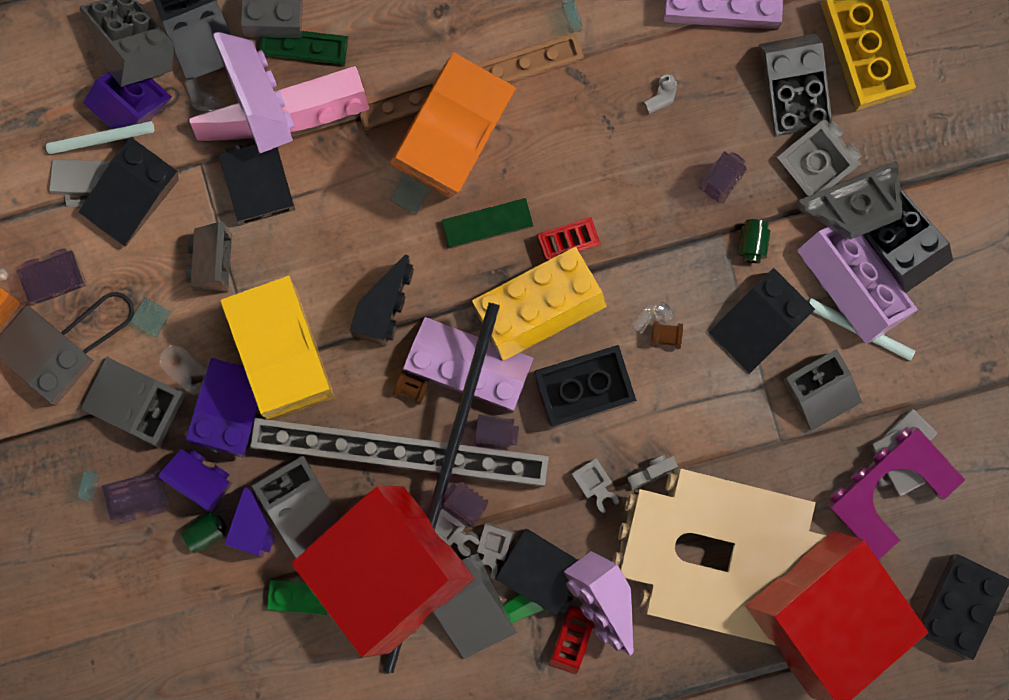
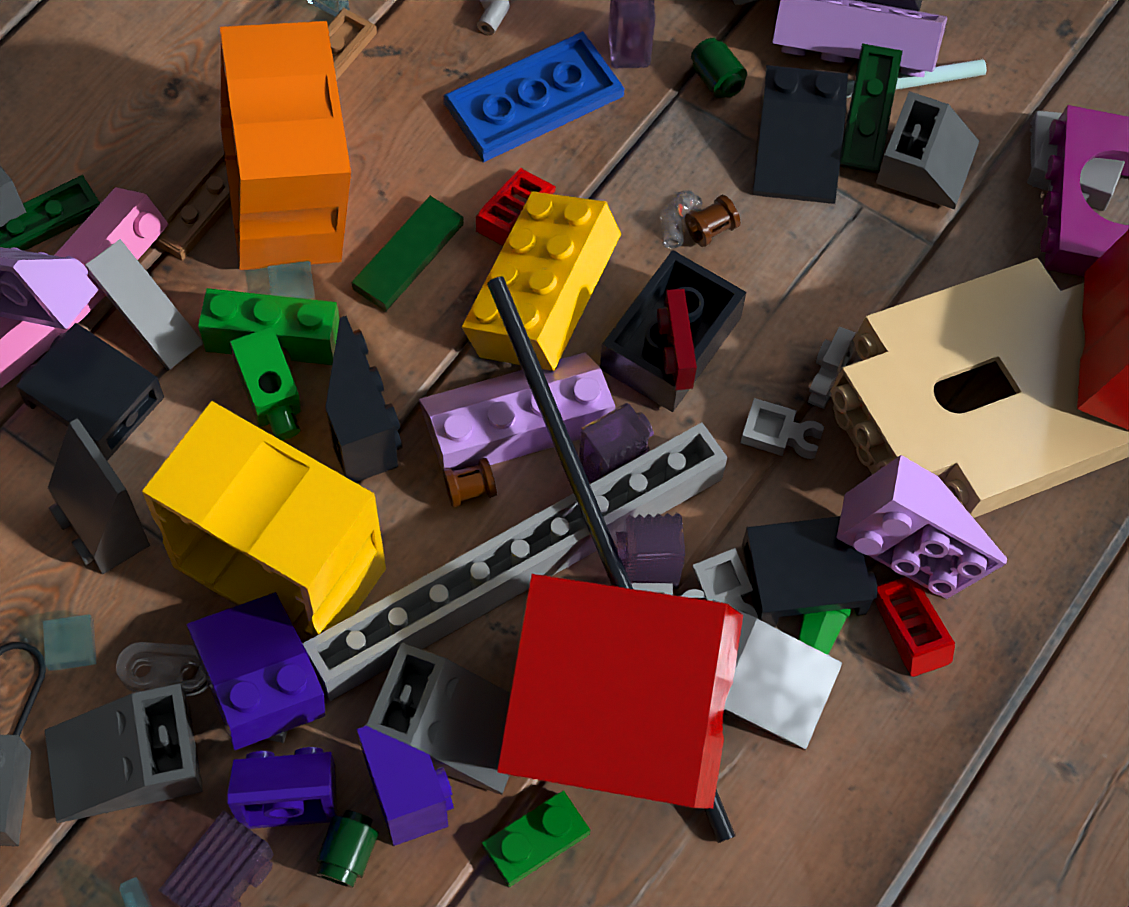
camera: 35 degrees left, 20 degrees down
none -> light grey tile [85,239,203,371]
none -> green arch [198,288,340,365]
none -> green torso [230,326,301,441]
none -> blue tile [443,31,624,162]
none -> dark red plate [657,289,697,390]
none -> dark green tile [840,43,903,174]

